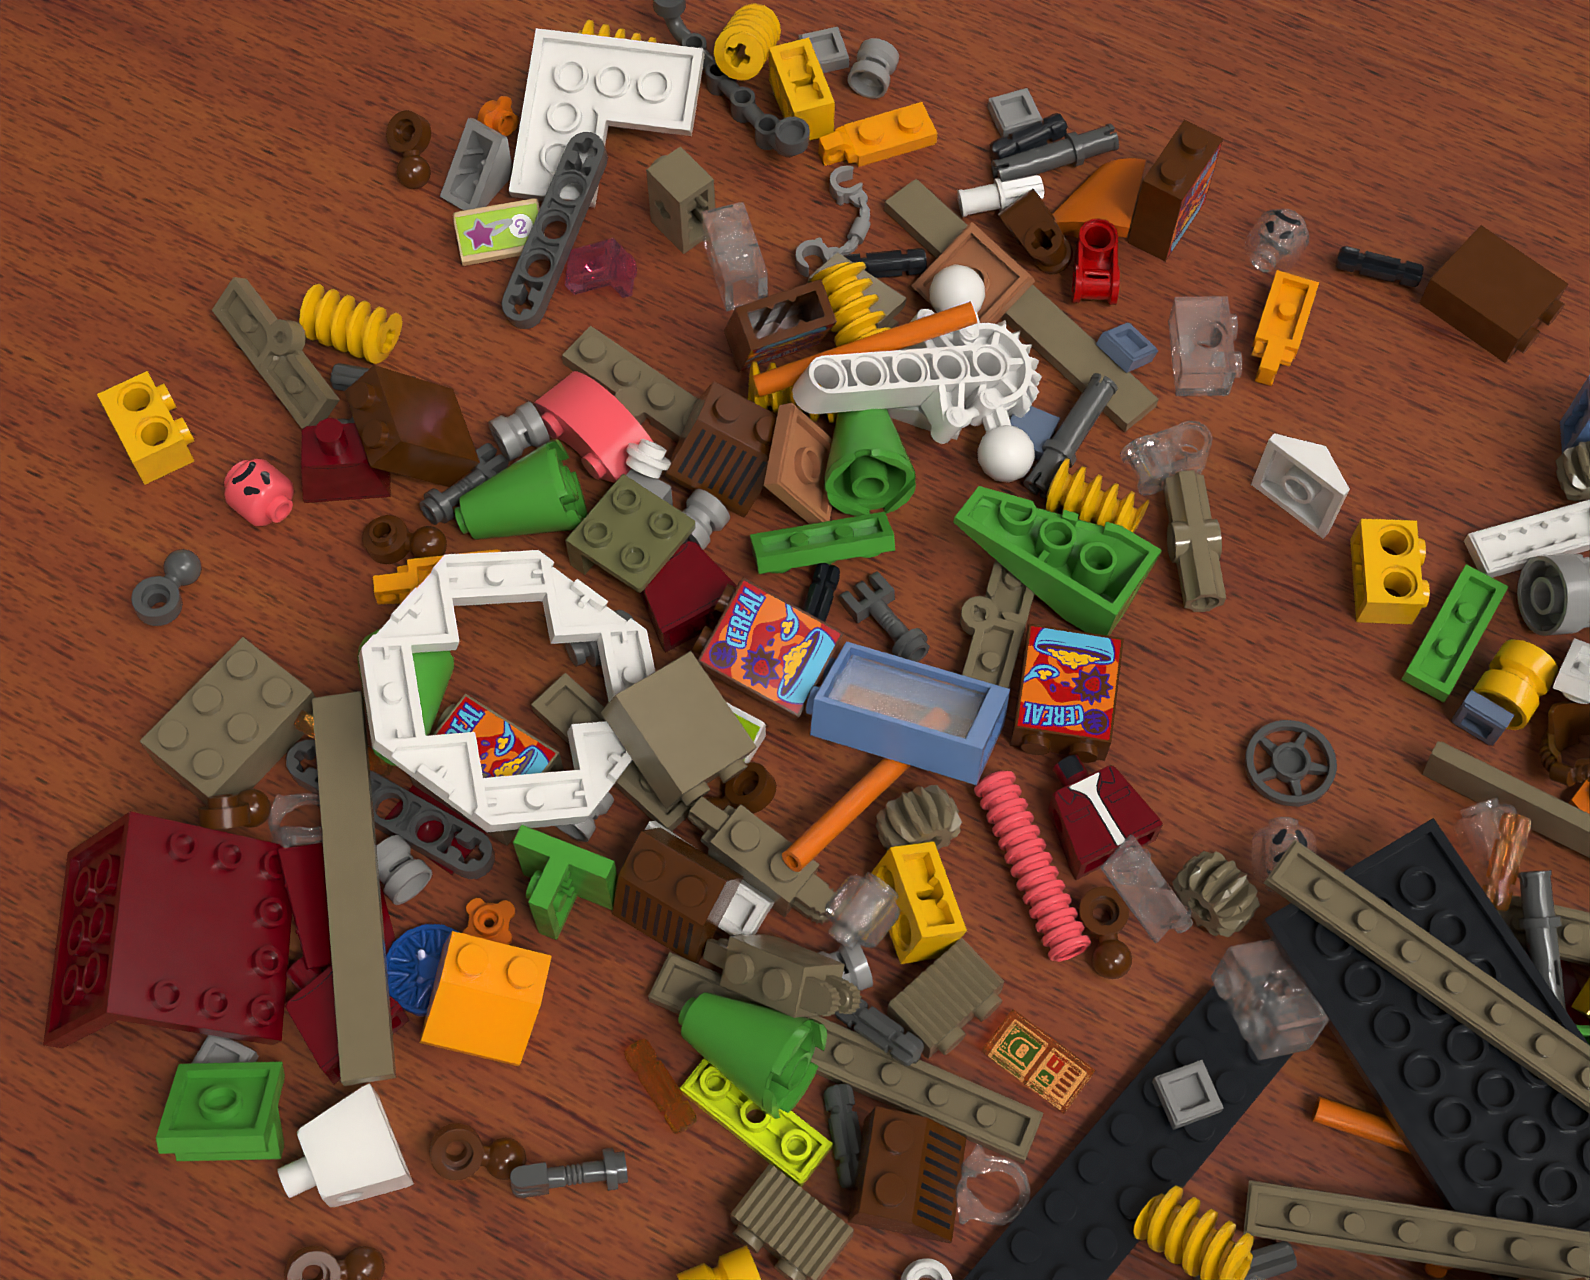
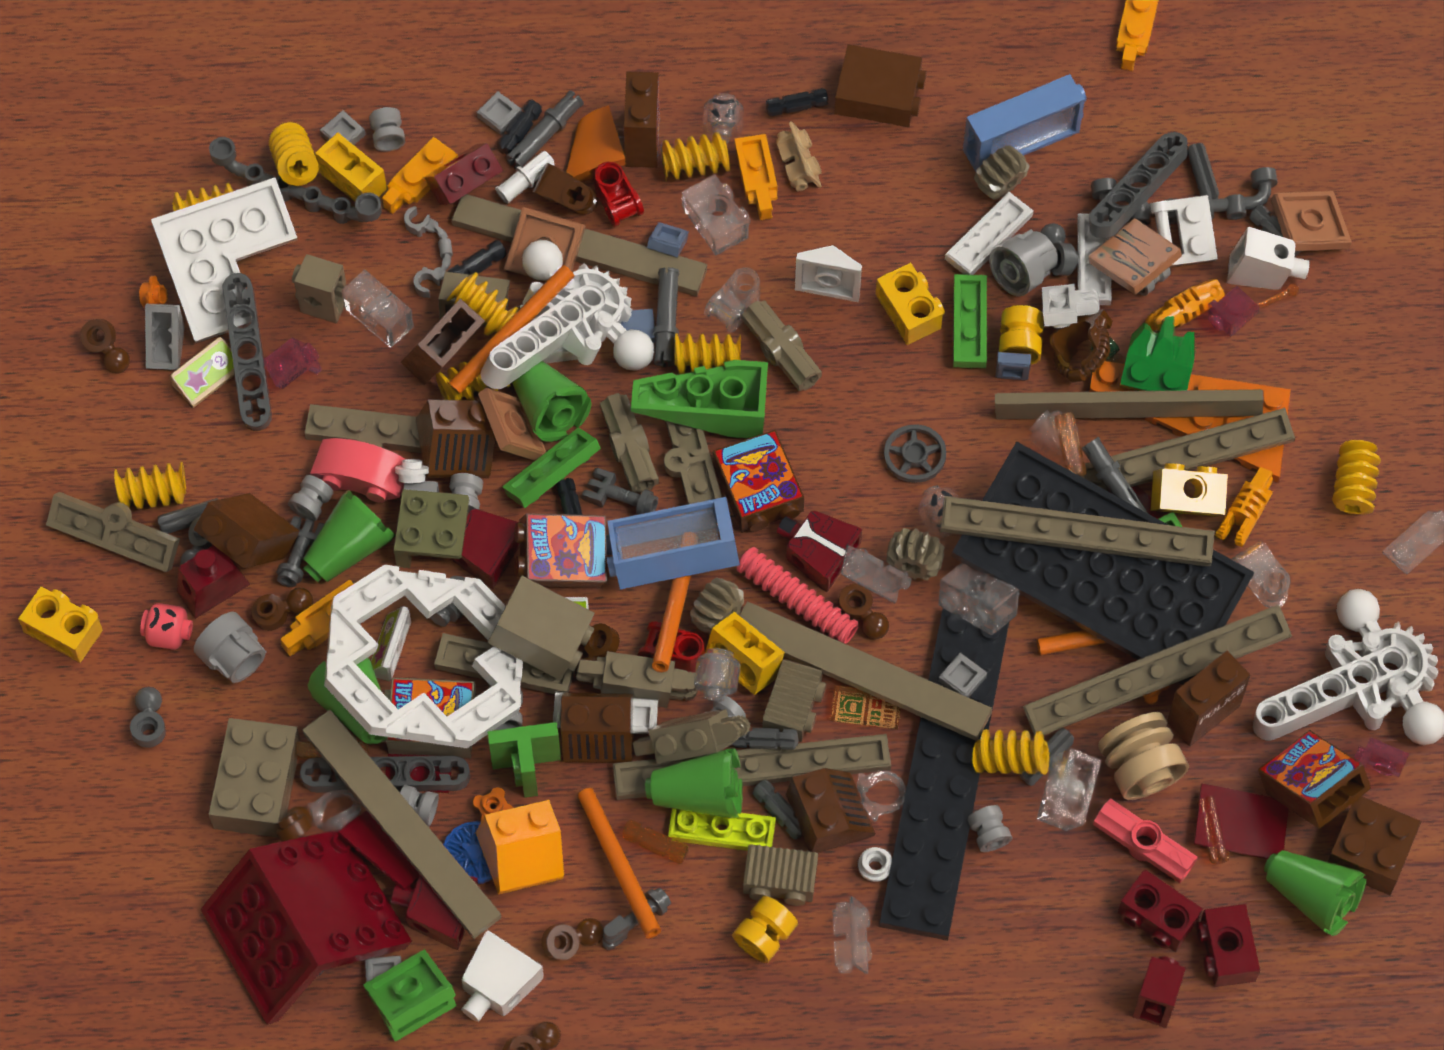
camera: 30 degrees left, 0 degrees up
none -> light grey piece [194,612,267,683]
none -> white slope [371,606,411,681]
none -> dark red brick [424,143,503,205]
none -> orange piece [577,788,661,939]
none -> dark tan piece [600,393,659,493]
none -> red piece [637,622,706,673]
none -> yellow piece [661,132,730,181]
none -> dark tan tile [739,601,992,741]
none -> tan hinge [776,121,822,191]

